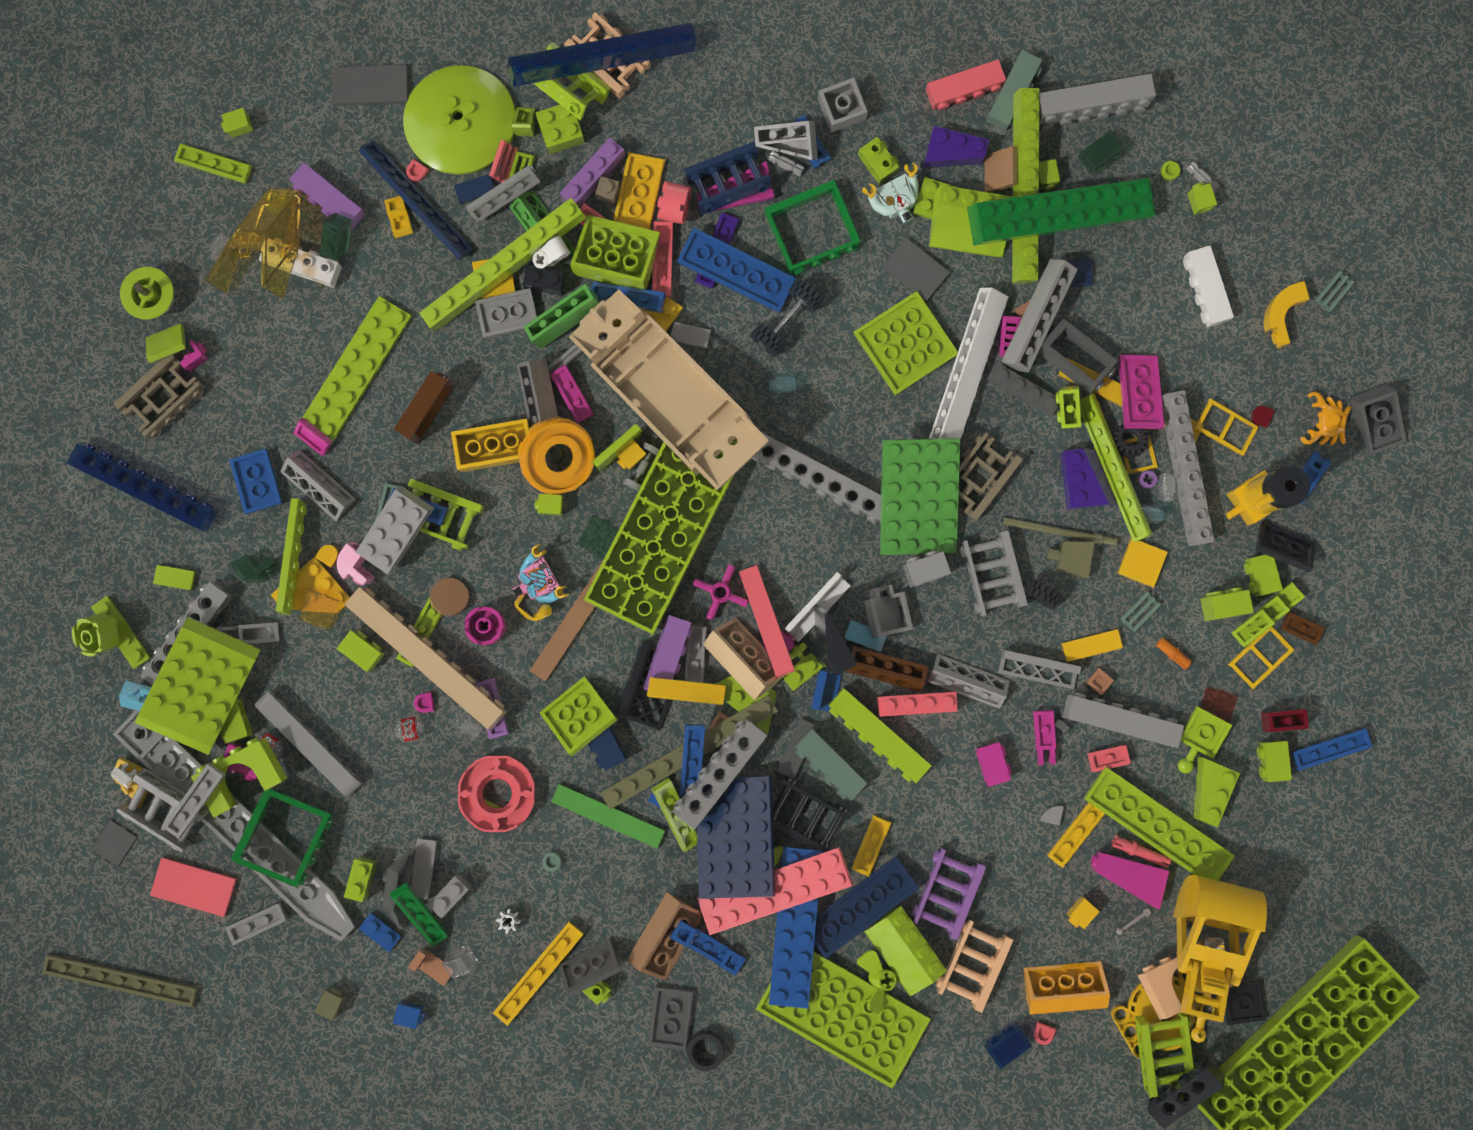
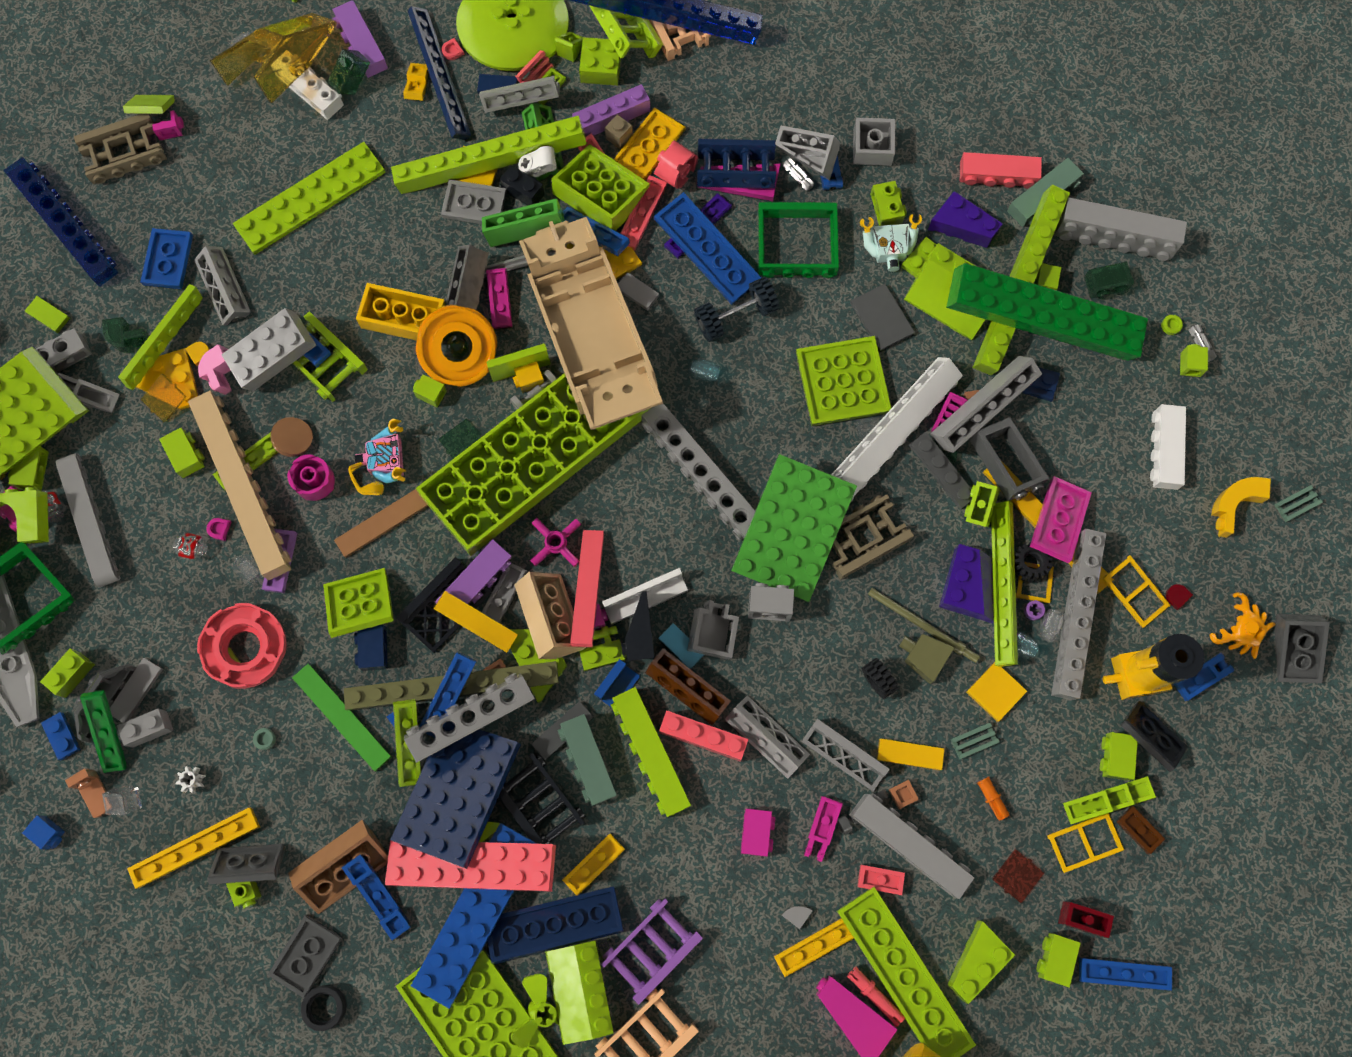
camera: 20 degrees right, 10 degrees down
lime piece [120,267,174,320] -> none
dark pink tile [294,418,332,456] -> none
reddish brown window [394,371,454,444] -> none
light grey fence [959,531,1028,617] -> none
medium nougat tile [984,146,1017,193] -> none
yellow brick [1066,896,1100,929] -> none
lime plate [1178,706,1232,774] -> none
lime brick [1200,587,1254,621] -> none

